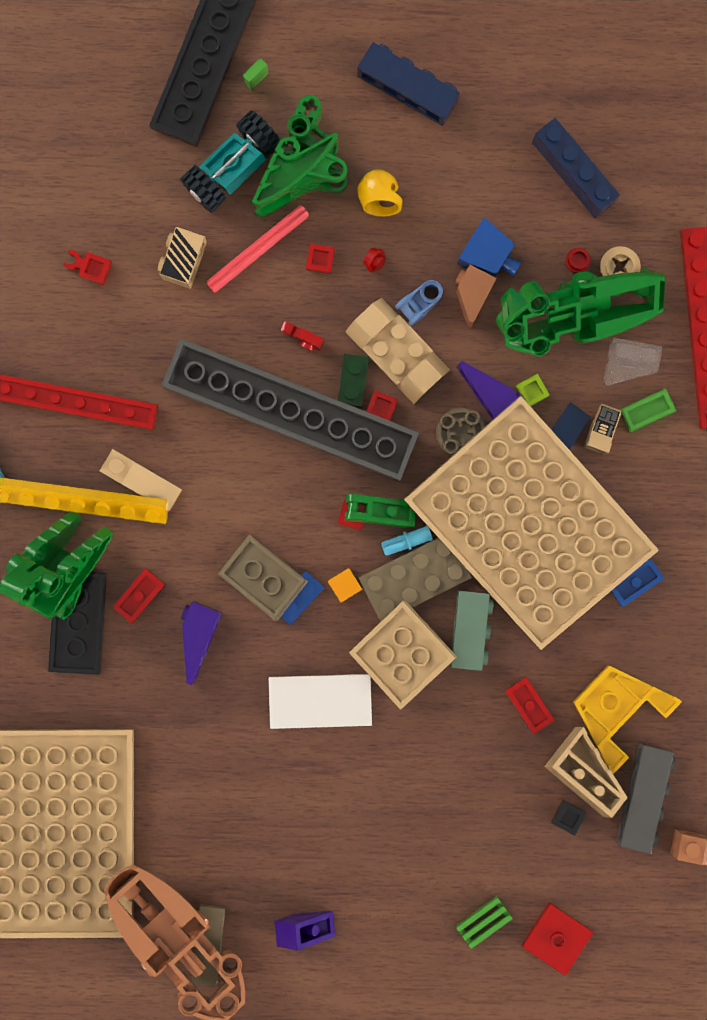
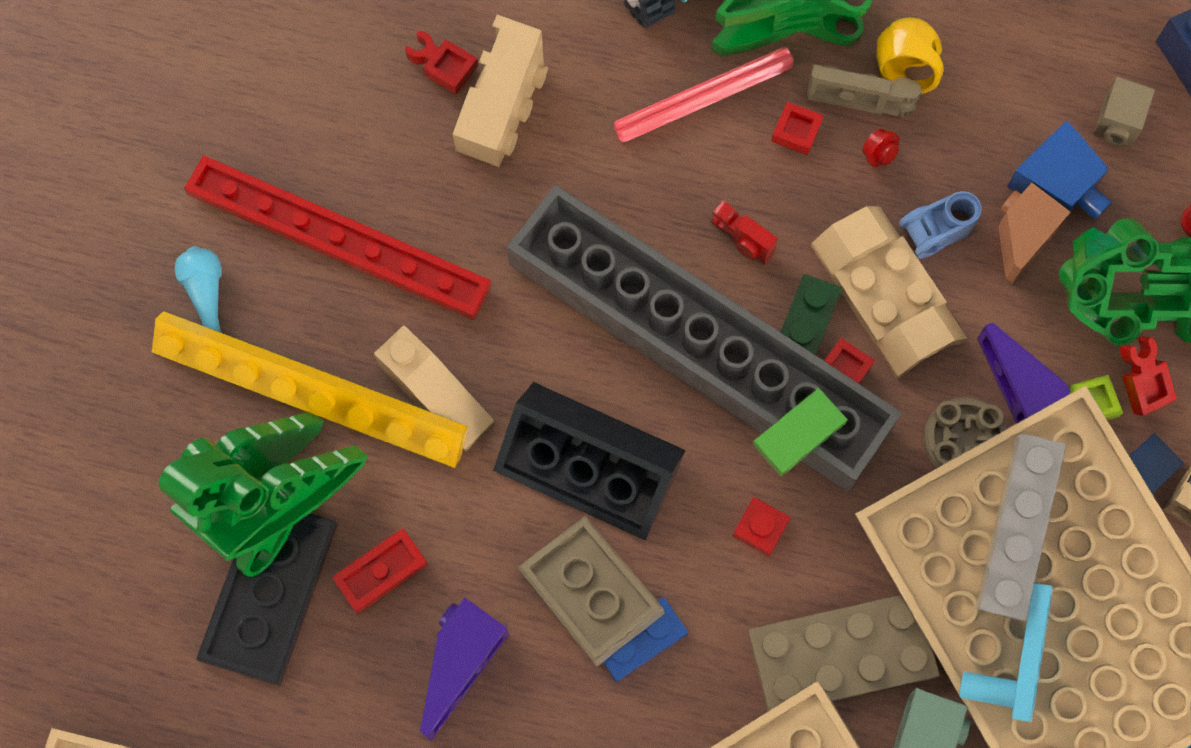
camera: 15 degrees right, 15 degrees down
brick [158,227,207,289] -> none
light orange tile [328,568,362,602] -> none
green plate [345,494,415,528] -> none
medium azure axle [381,525,433,555] -> none
none -> tan wedge [452,14,548,167]
none -> black slope [493,382,686,540]
none -> bright green tile [753,388,848,477]
none -> dark tan hinge [805,64,922,117]
none -> medium azure piece [960,583,1053,722]
none -> light grey brick [975,433,1066,621]
none -> dark tan brick [1093,76,1155,147]
none -> red plate [1120,336,1177,416]

